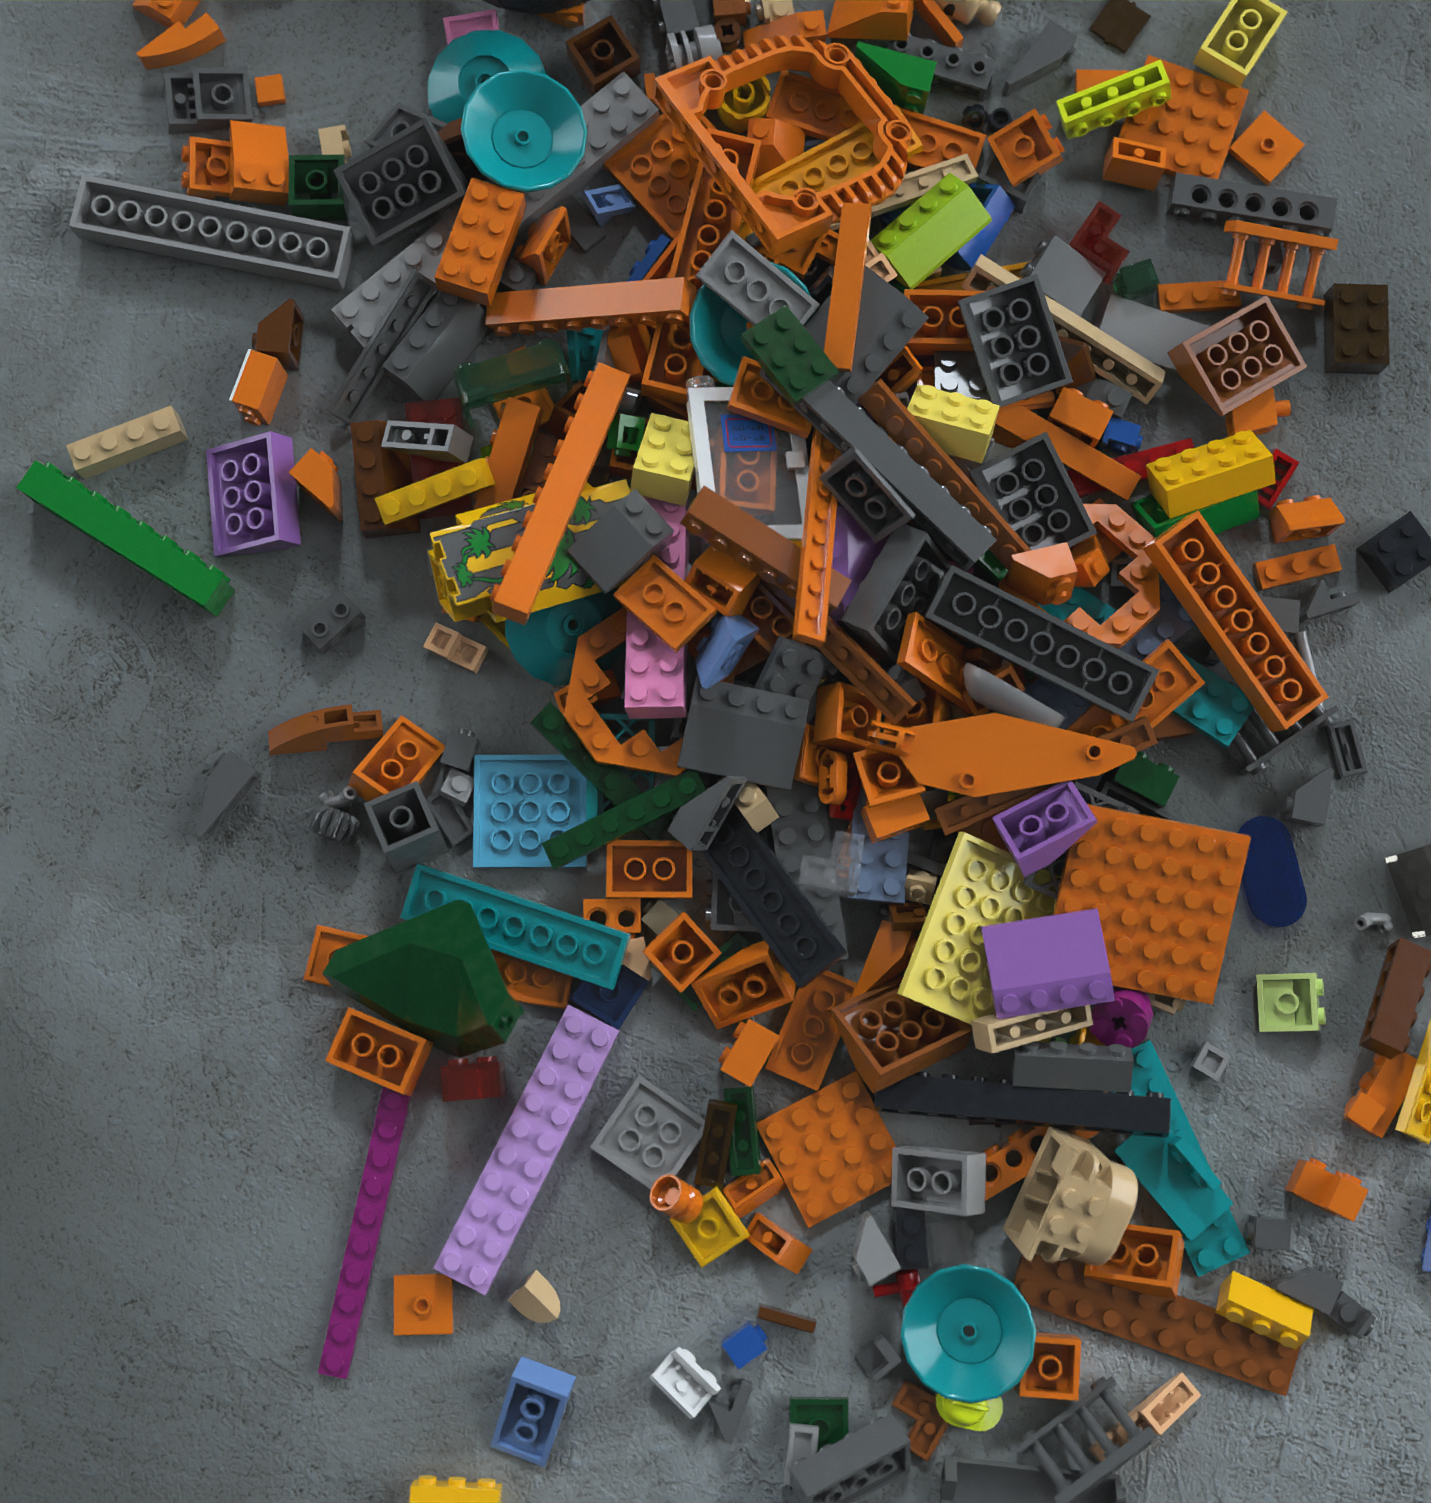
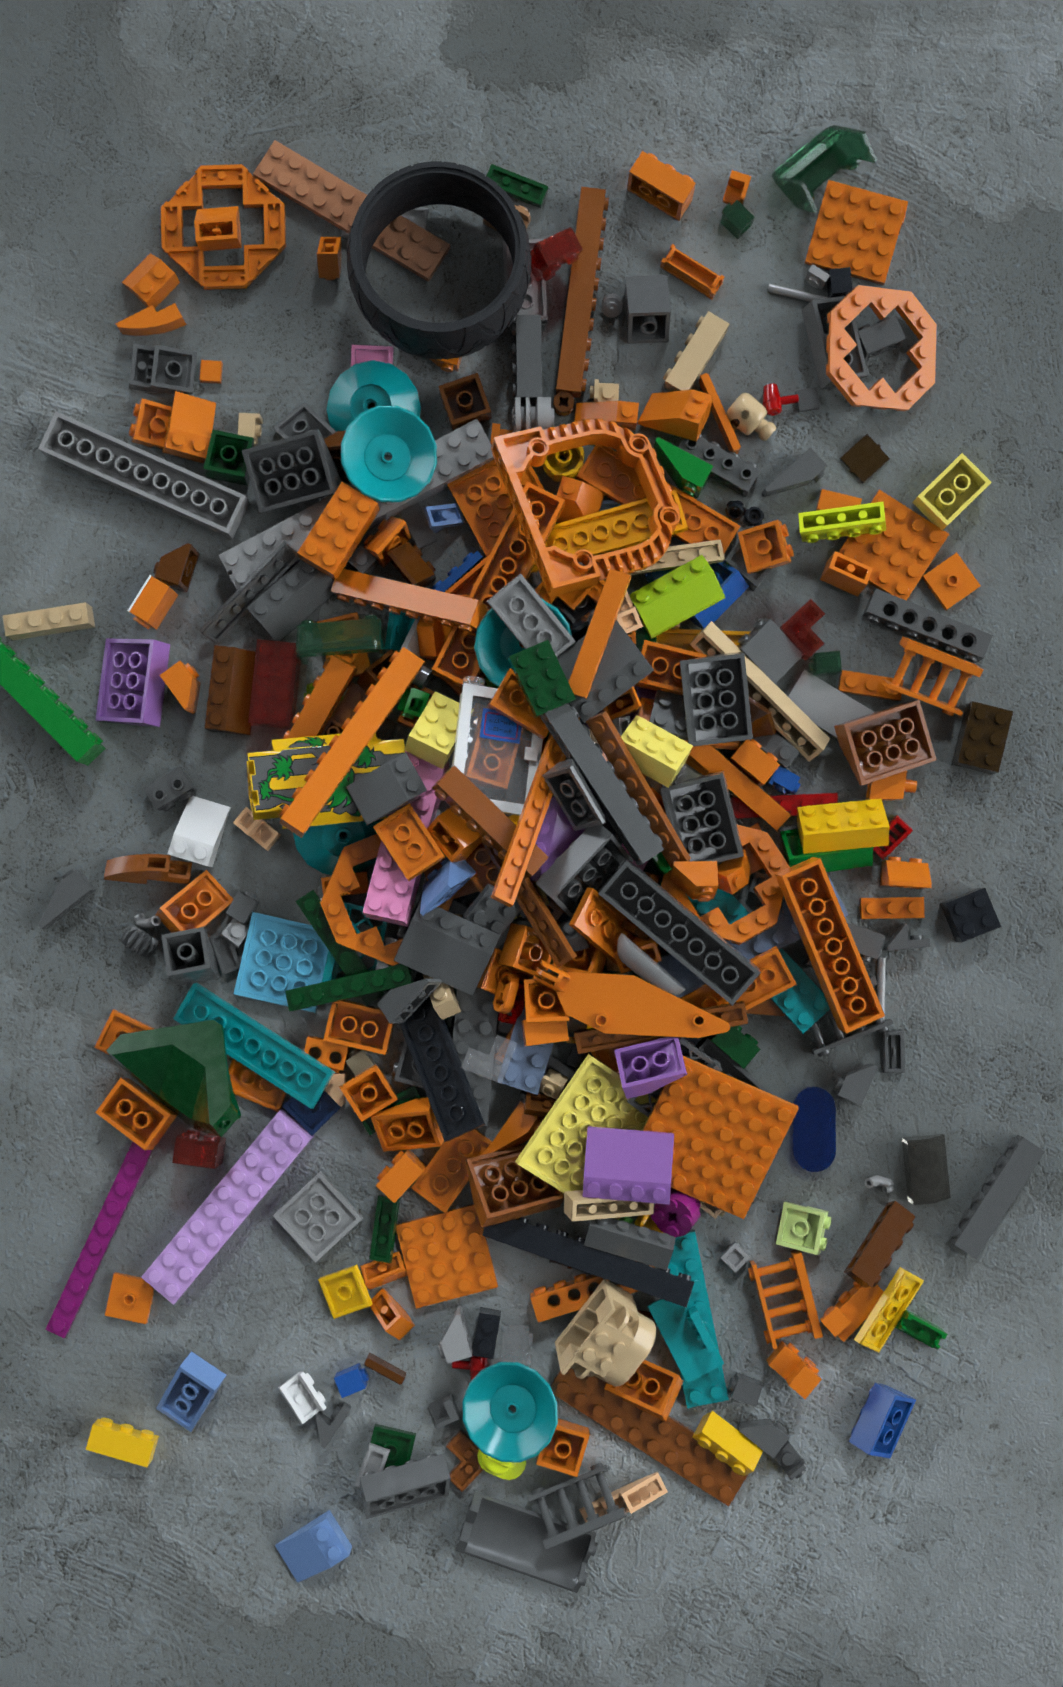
camera: 20 degrees right, 5 degrees up
yellow brick [374,458,496,525] -> none
dark grey slope [381,420,473,463] -> none
tan brick [508,1270,560,1323] -> none
orange wheel [650,1174,703,1223] -> none
dark brown plate [694,1099,738,1189] -> none
light grey brick [891,1145,986,1216] -> none
none -> white slope [168,796,231,867]
none -> reddish brown slope [387,542,436,587]
none -> orange fence [748,1250,823,1349]

